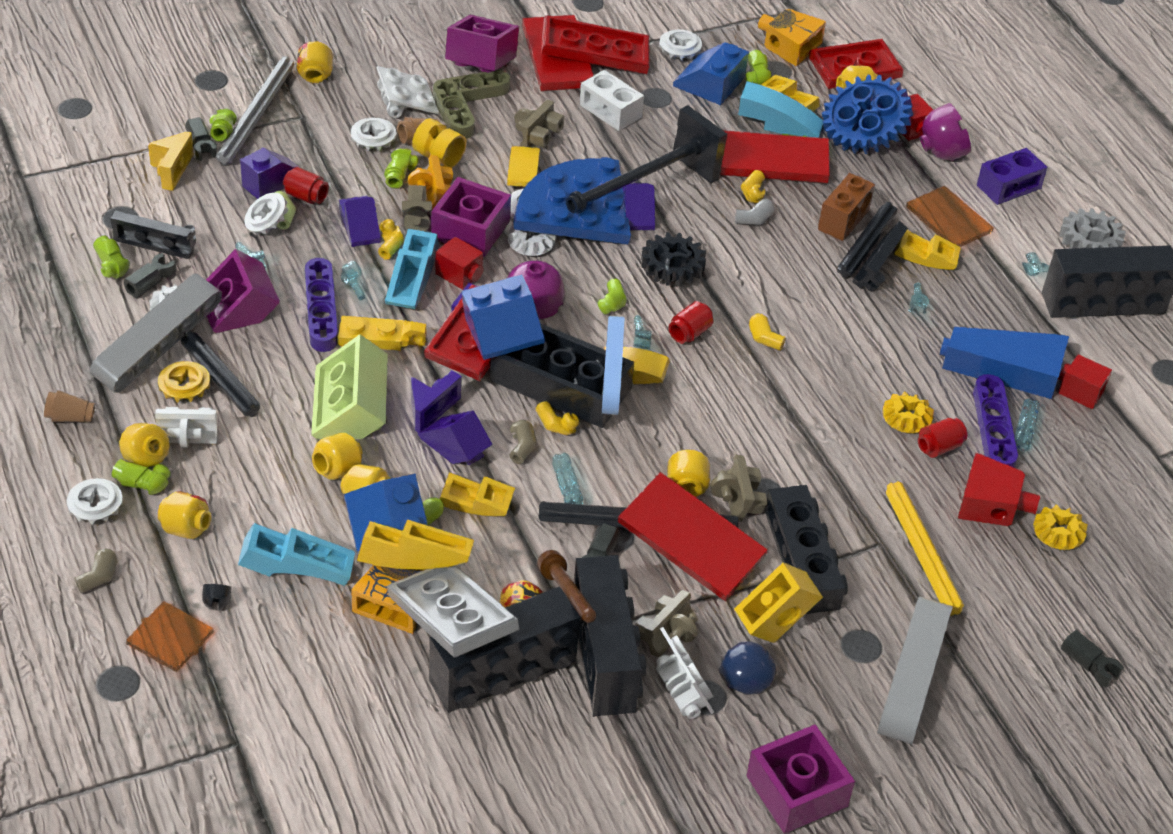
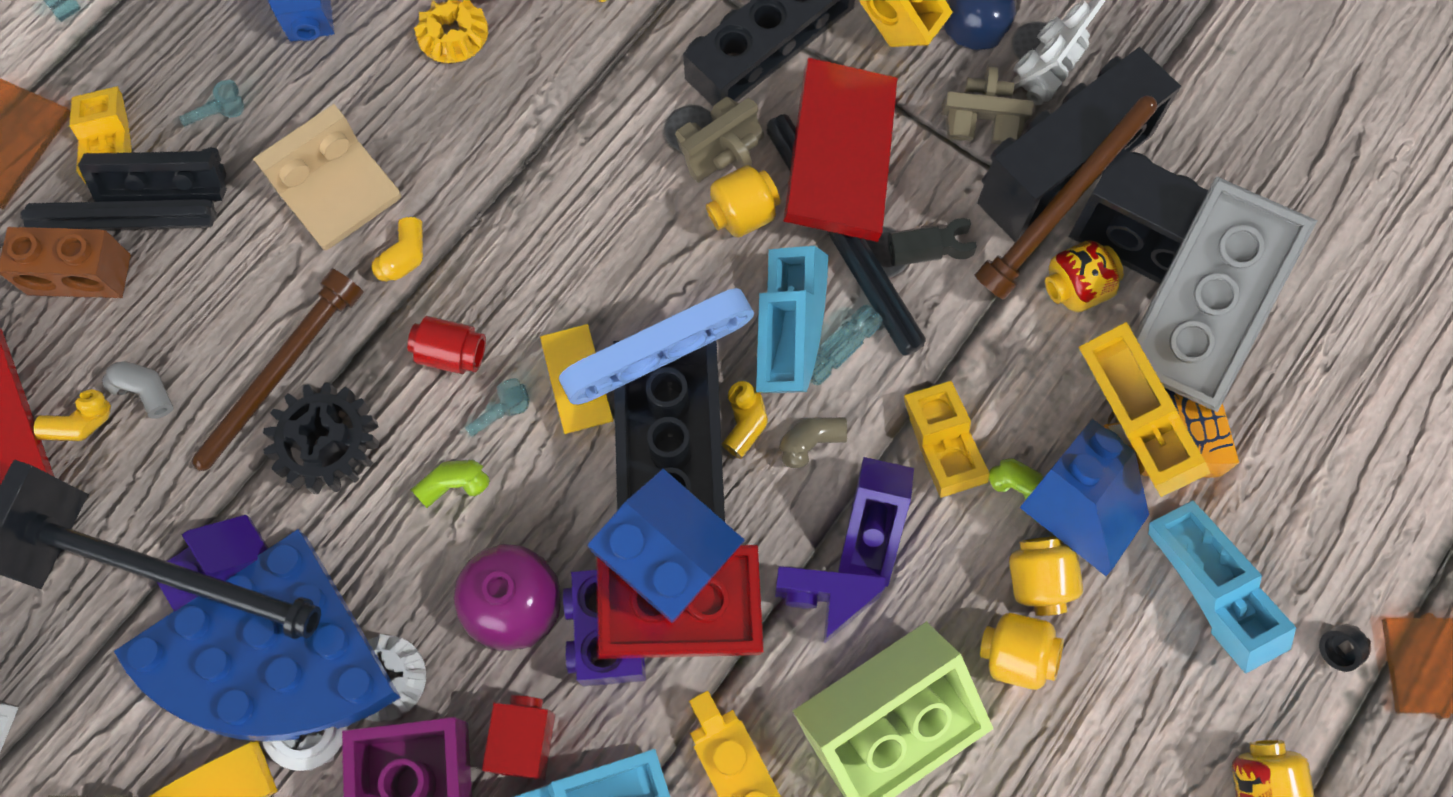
camera: 115 degrees left, 25 degrees up
none -> reddish brown piece [192,268,364,471]
none -> tan bracket [253,104,402,250]
none -> medium azure slope [756,246,829,394]

